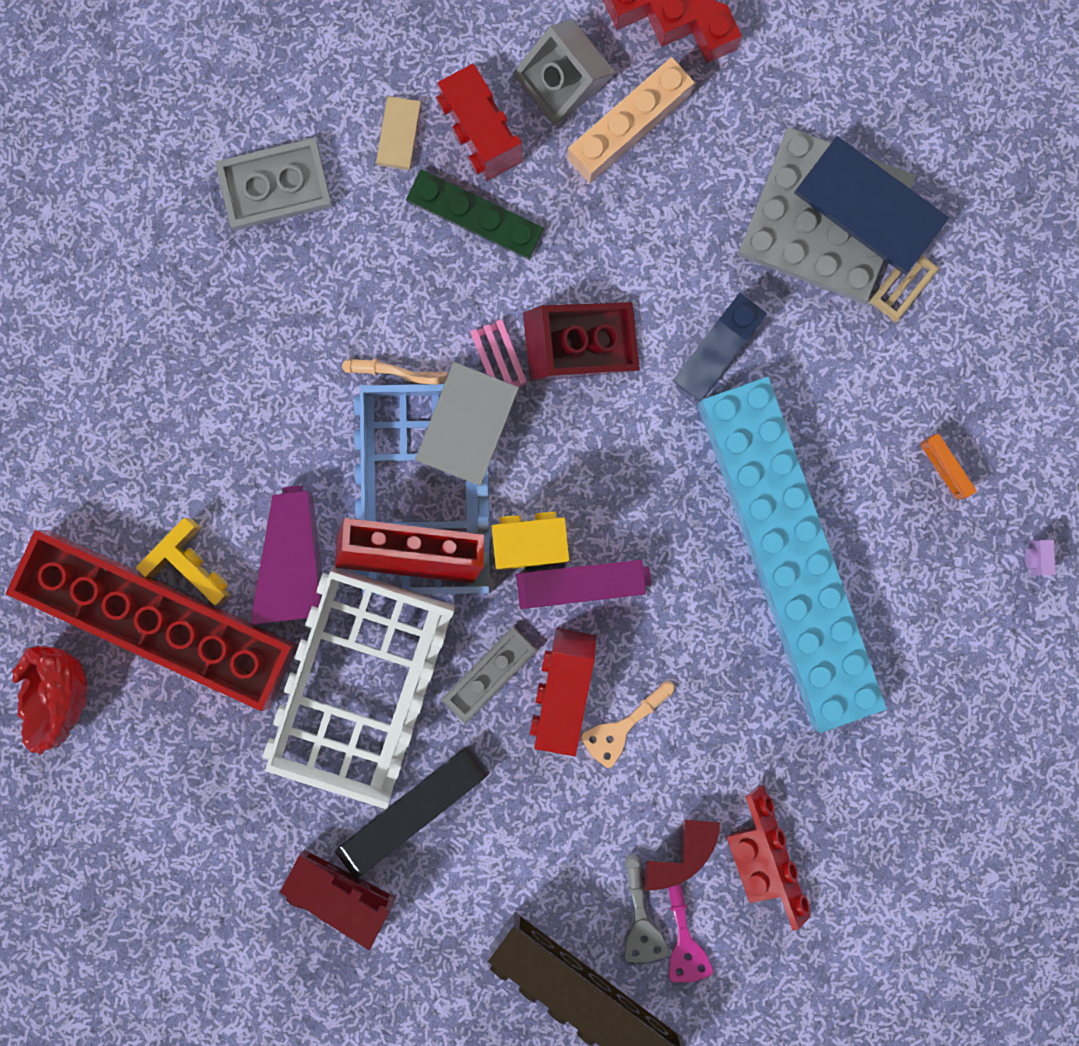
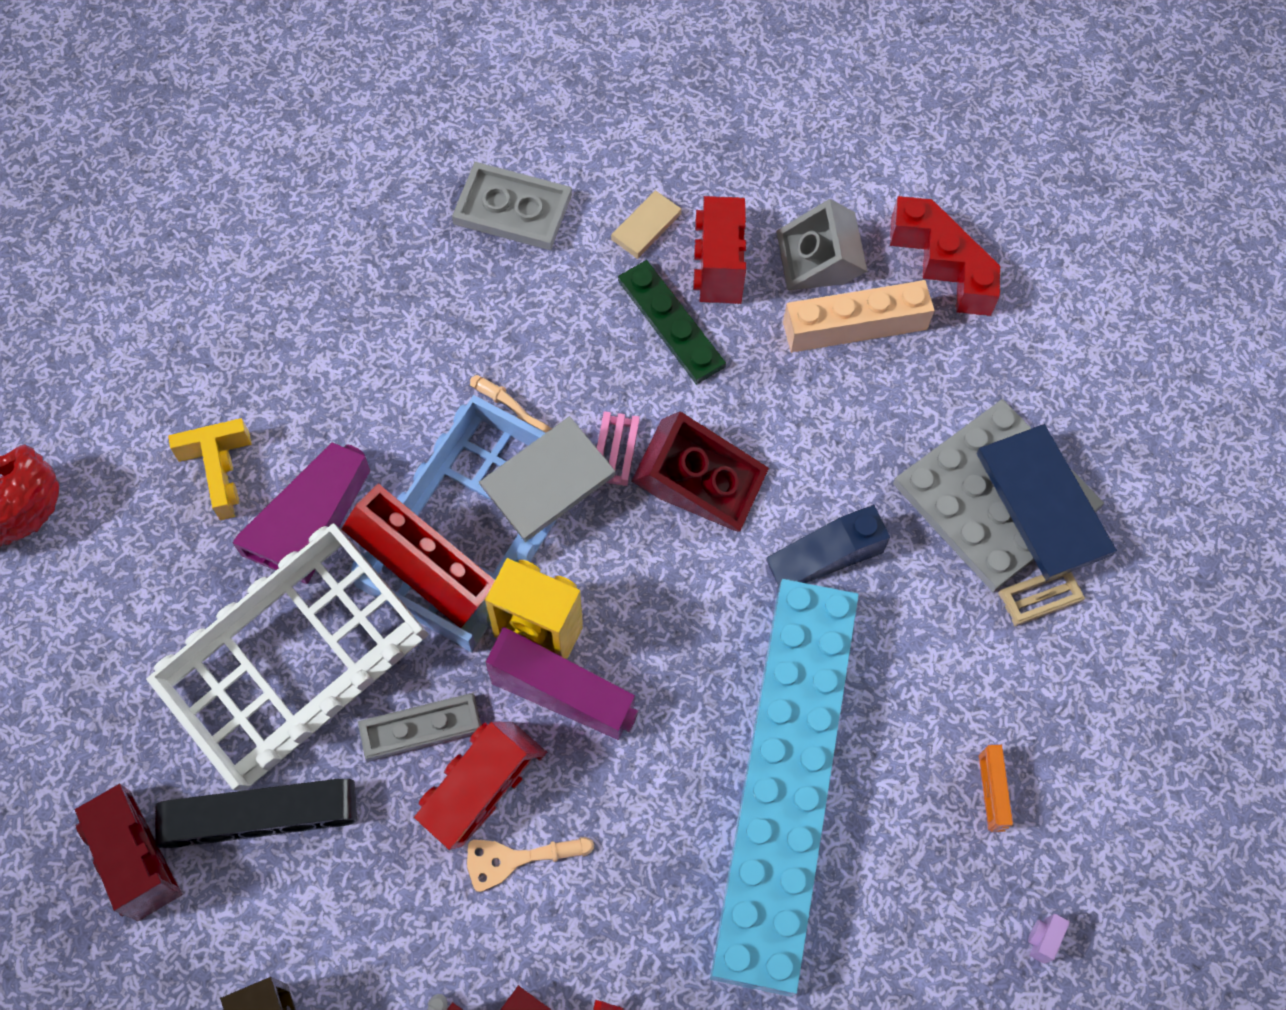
camera: 25 degrees right, 20 degrees down
red brick [5,530,299,712] -> none

